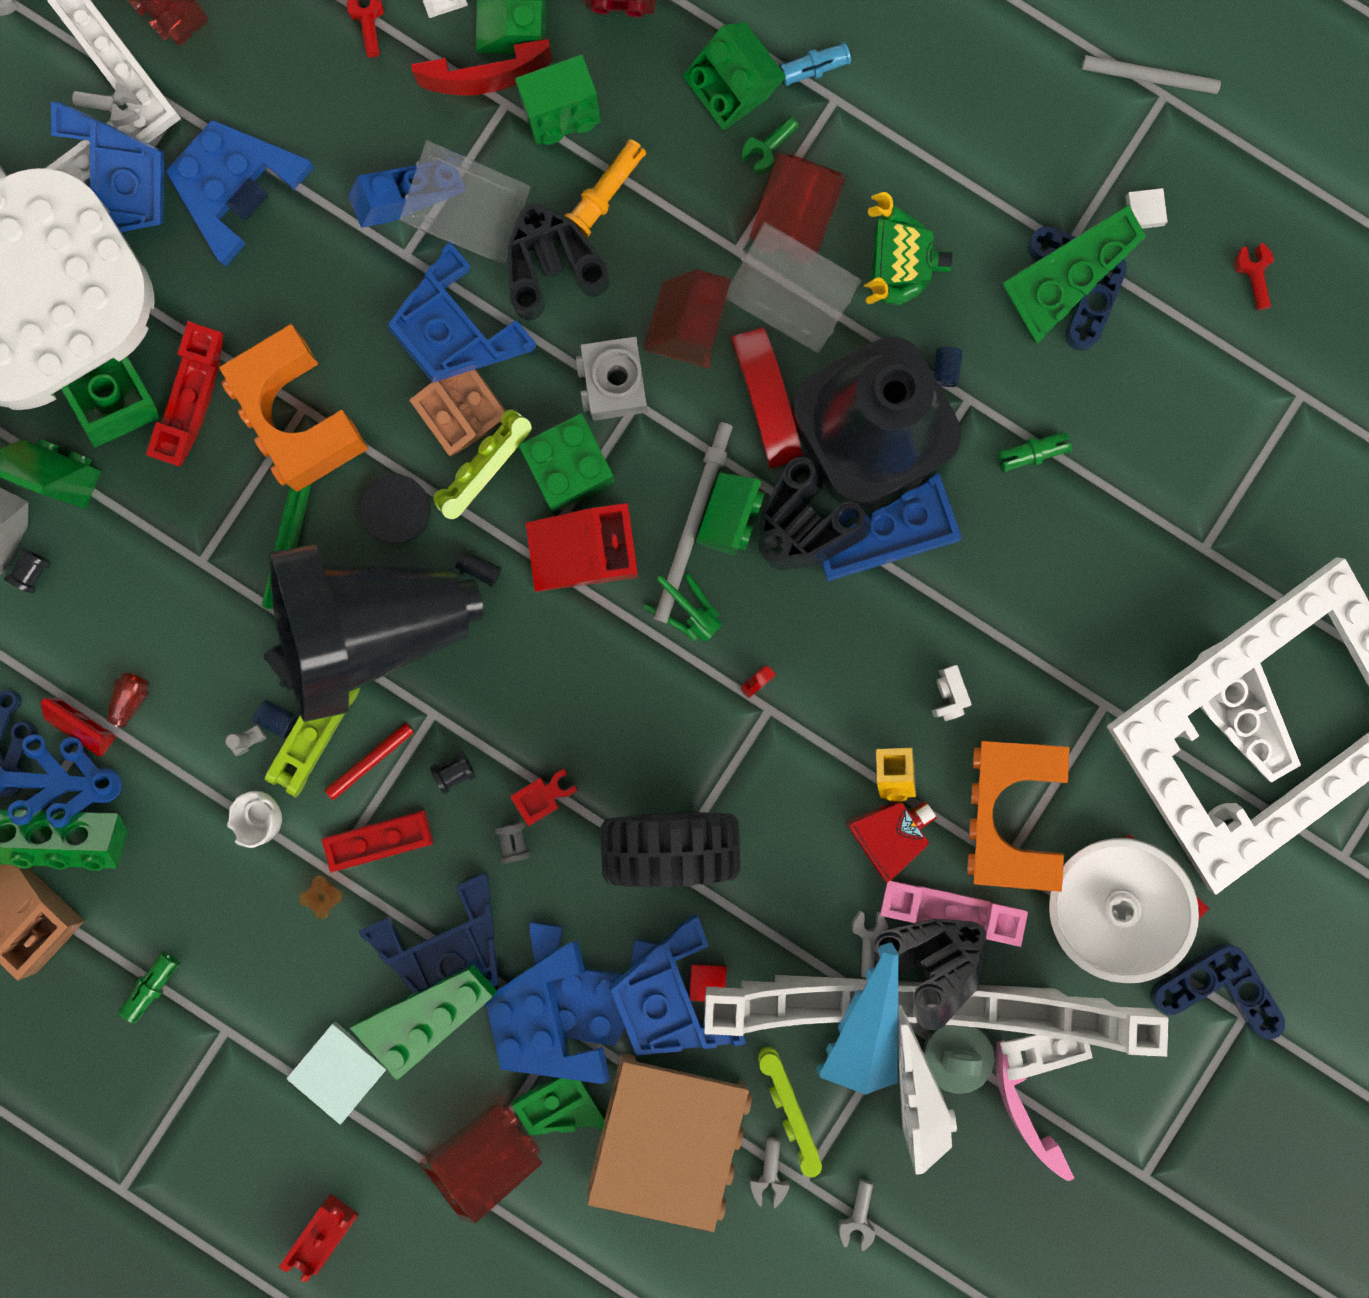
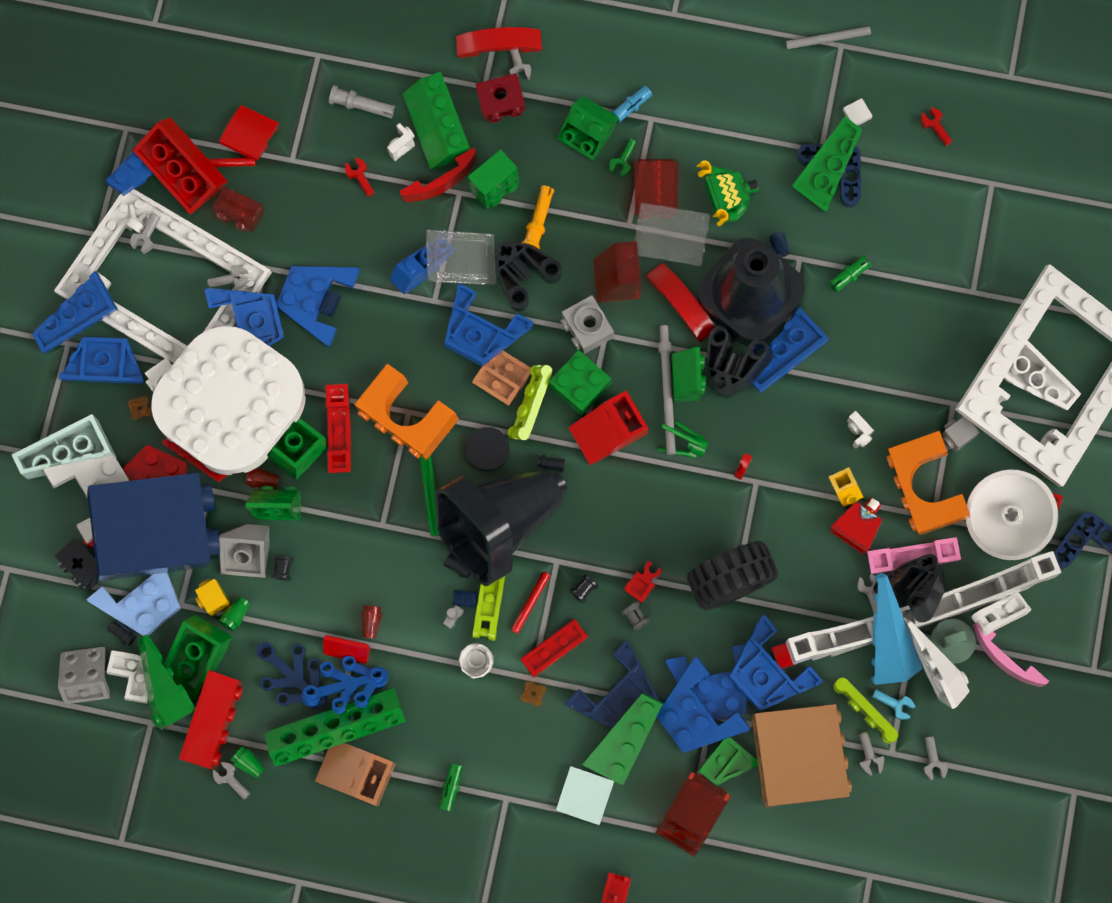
camera: 15 degrees left, 10 degrees down
none -> clear red cone [246,467,279,488]
none -> medium azure bar [872,689,915,720]
none -> light grey brick [942,417,980,452]

